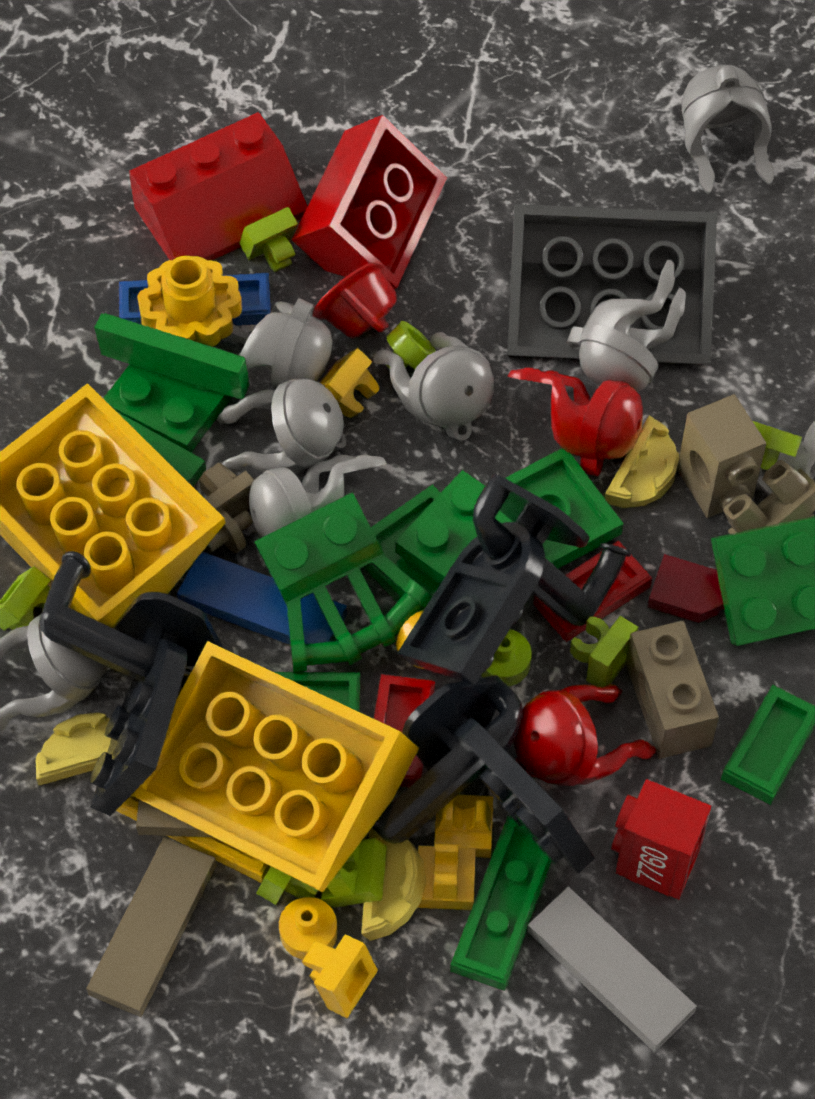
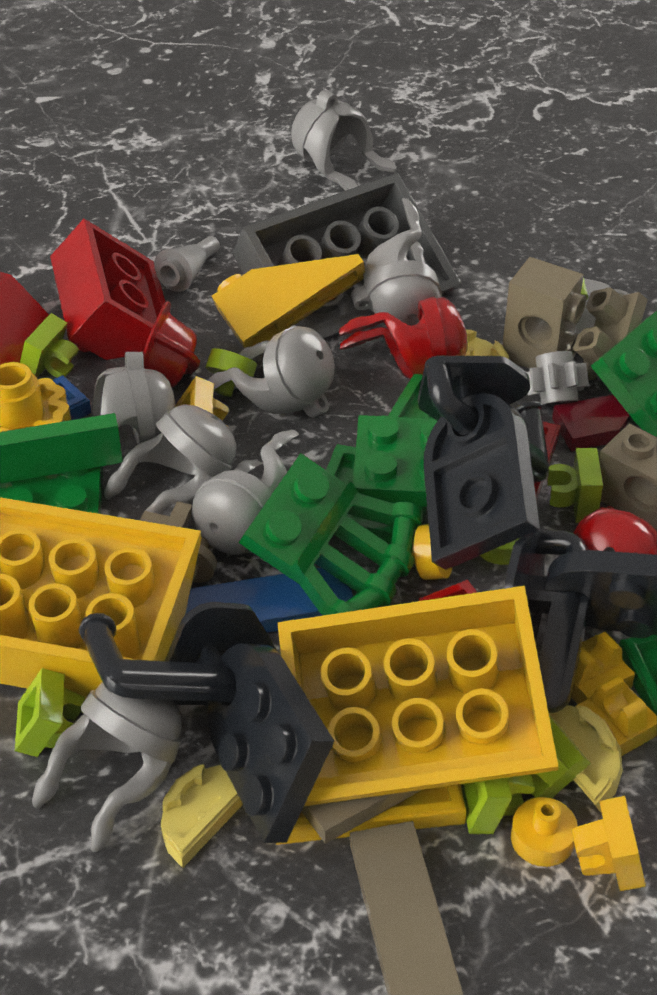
camera: 35 degrees left, 15 degrees down
none -> light grey cone [154,236,220,292]
none -> yellow slope [211,254,365,348]
none -> light grey gear [526,351,589,407]

